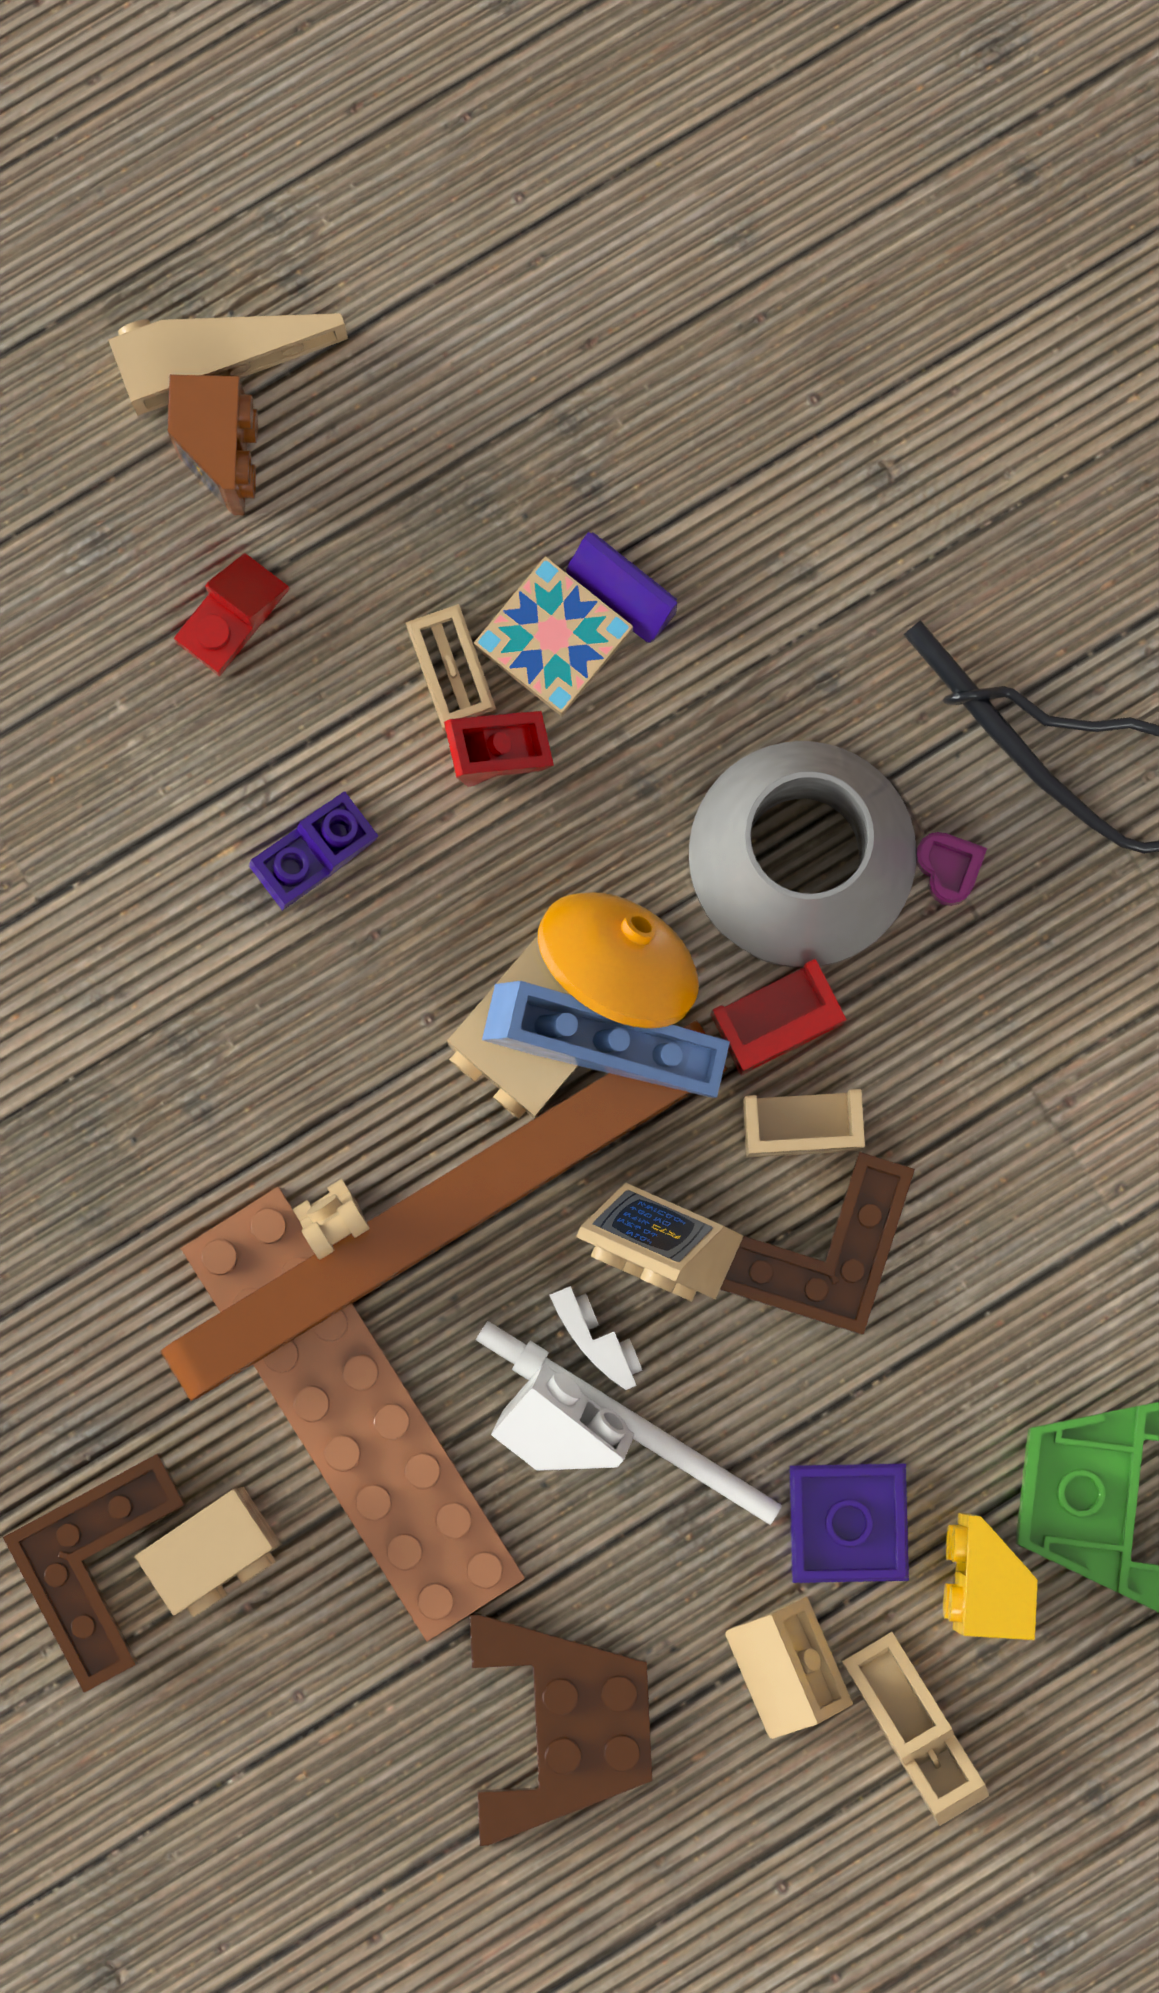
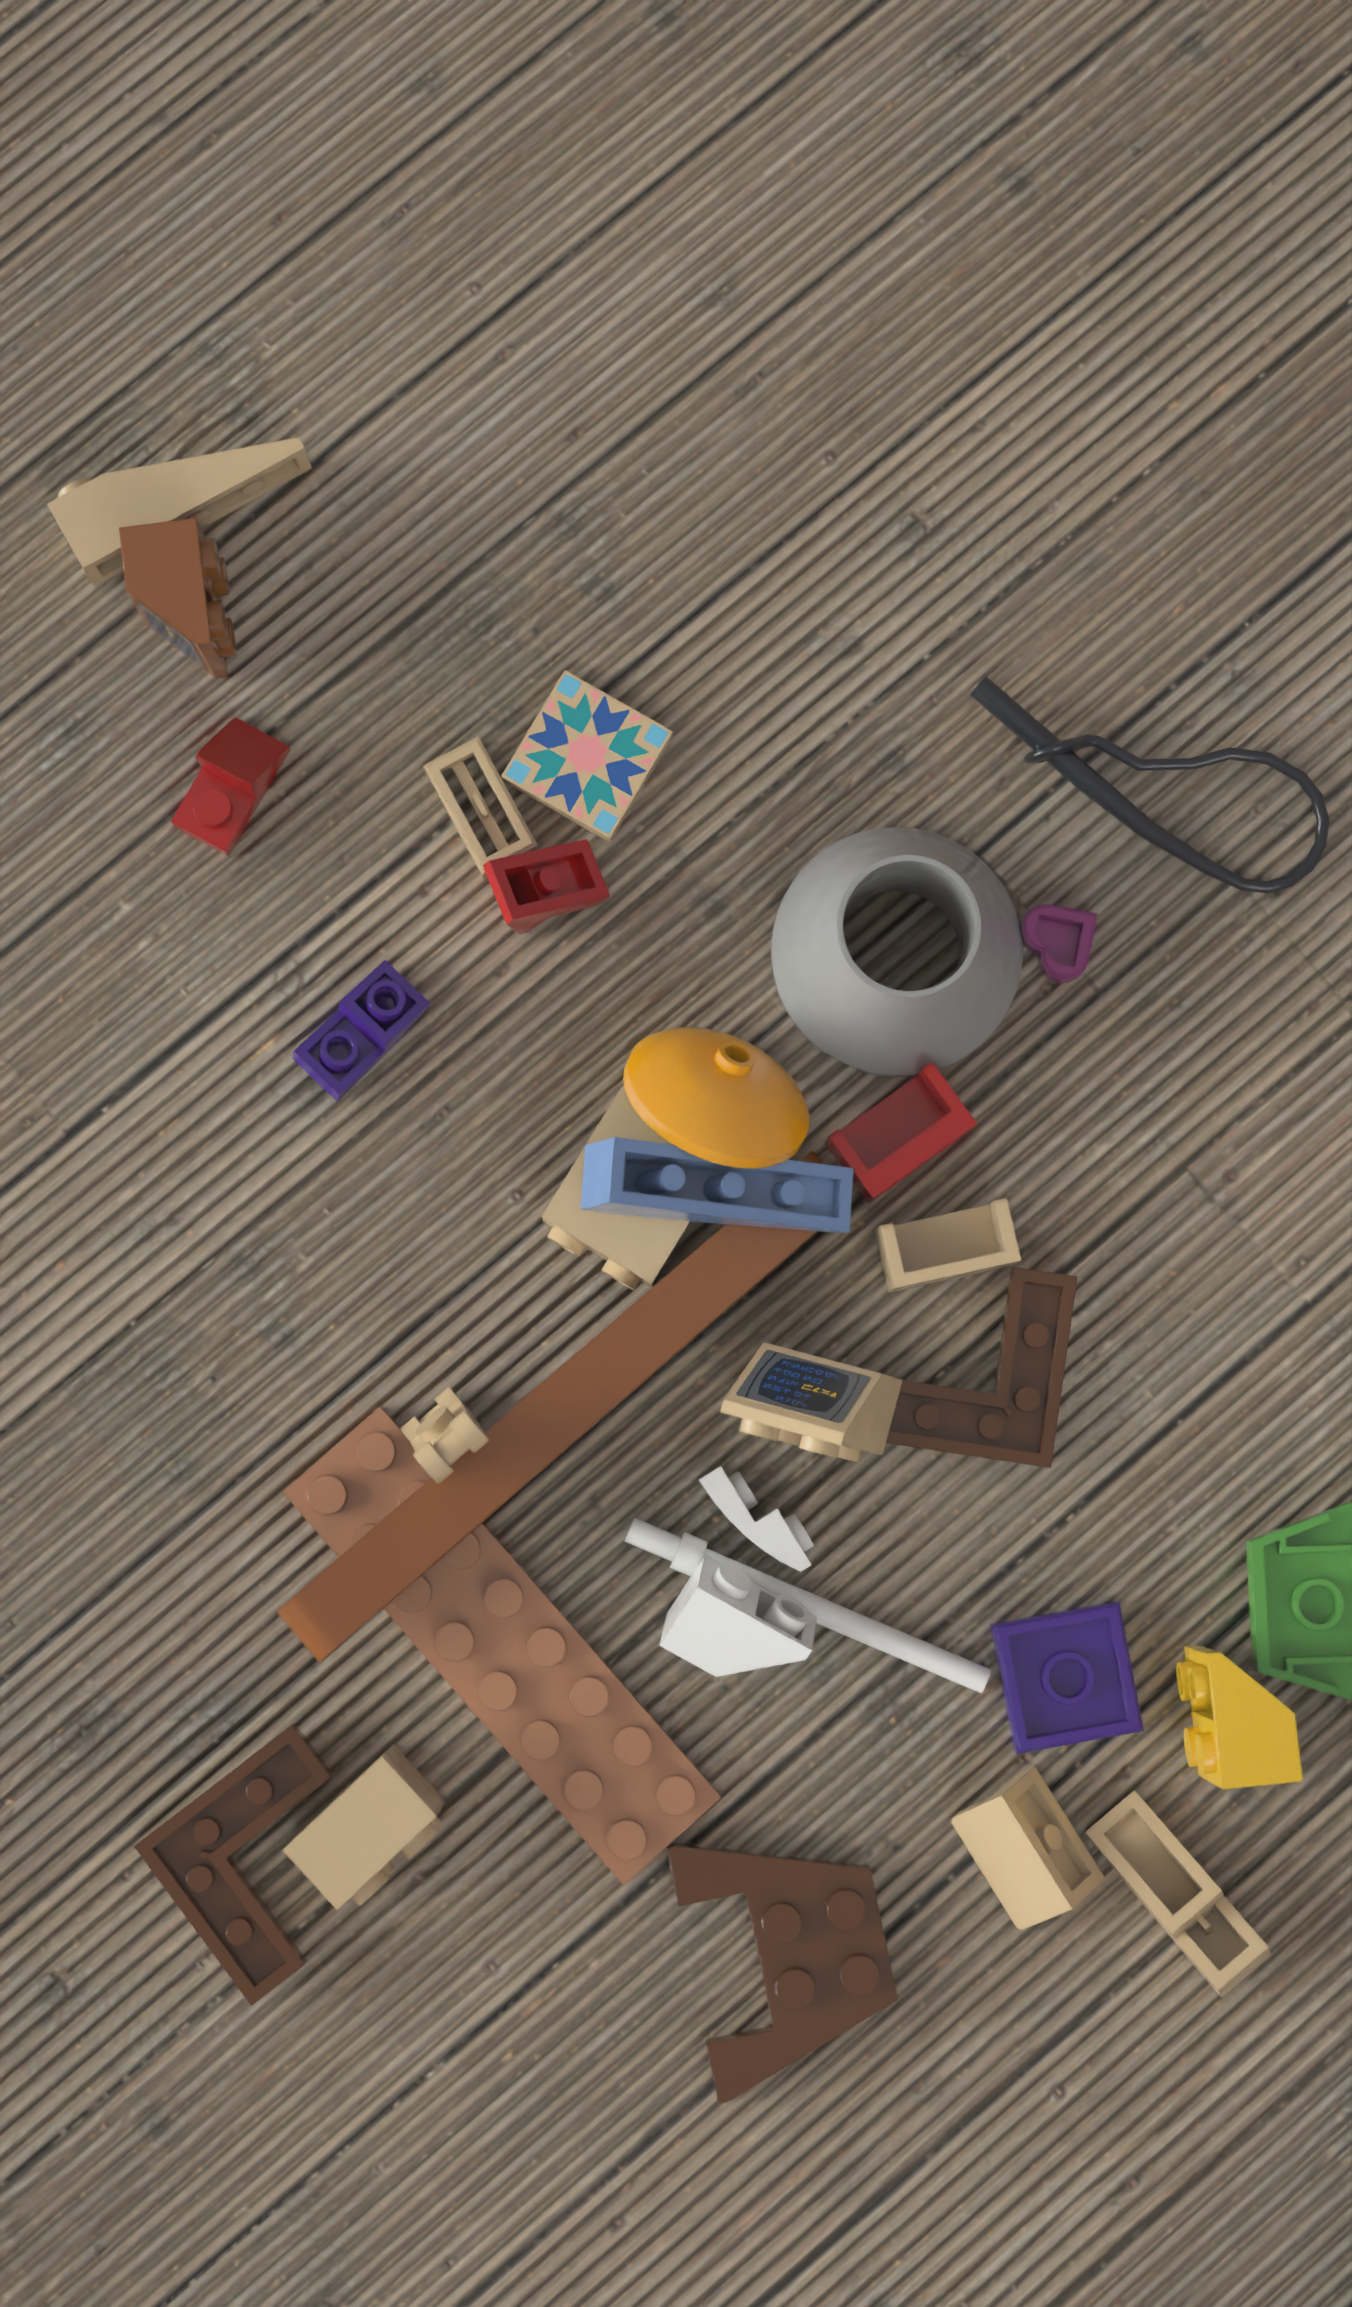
camera: 15 degrees left, 0 degrees up
dark purple slope [566,532,678,643] -> none

